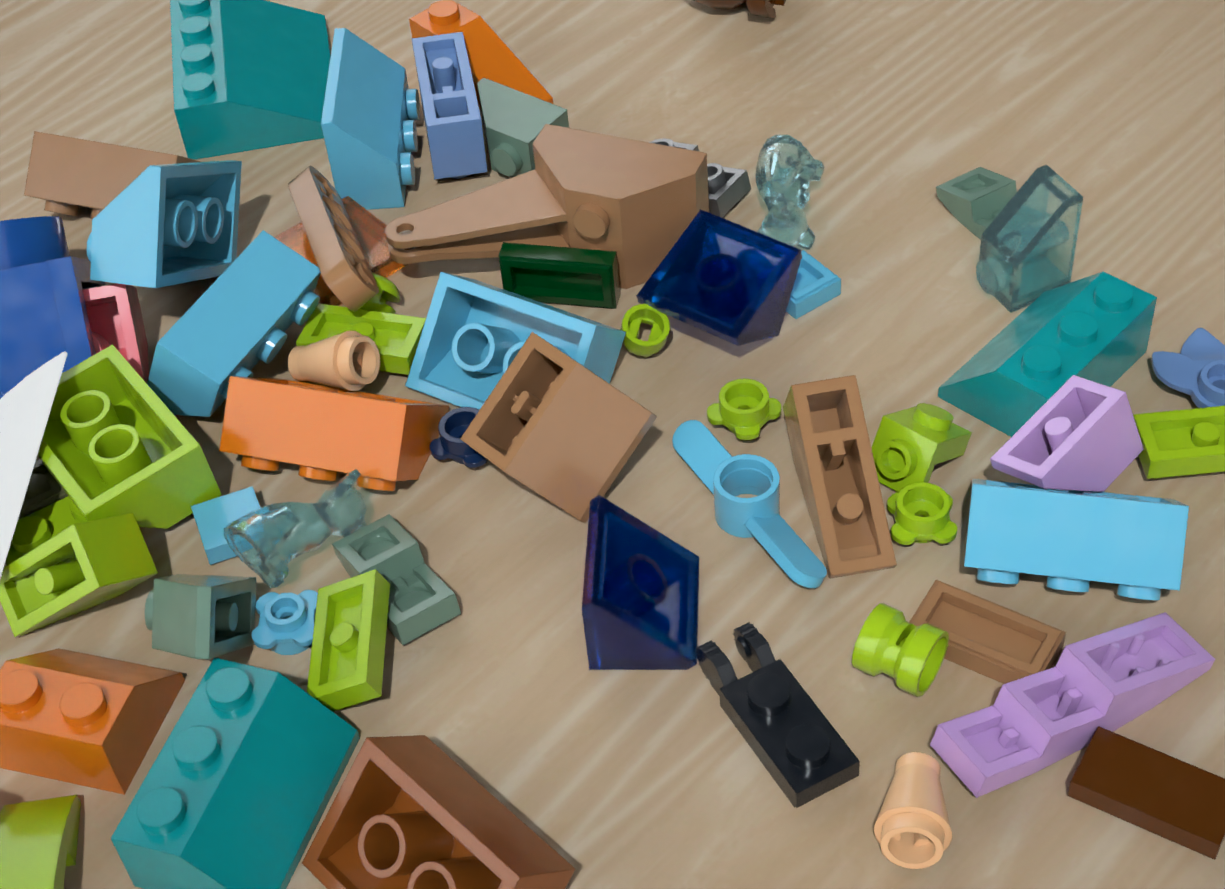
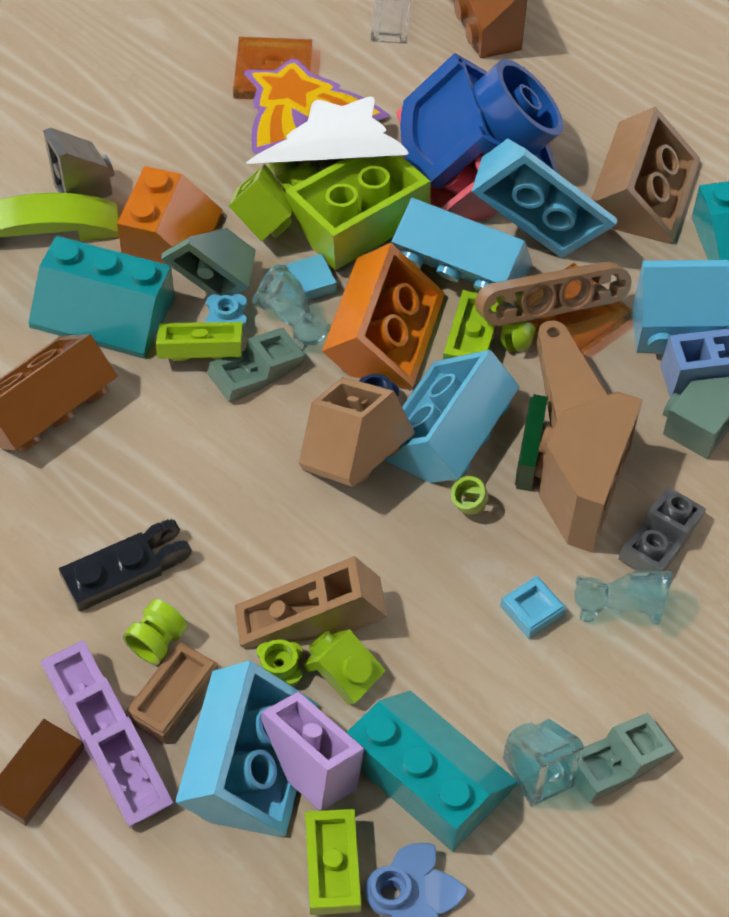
camera: 85 degrees right, 10 degrees up
light nougat cone [288,330,380,391] -> none
clear blue slope [582,495,699,670] -> none
clear blue slope [636,209,802,346] -> none
medium azure piece [672,420,827,588] -> none
lime plate [707,378,781,440] -> none
light nougat cone [874,752,952,869] -> none

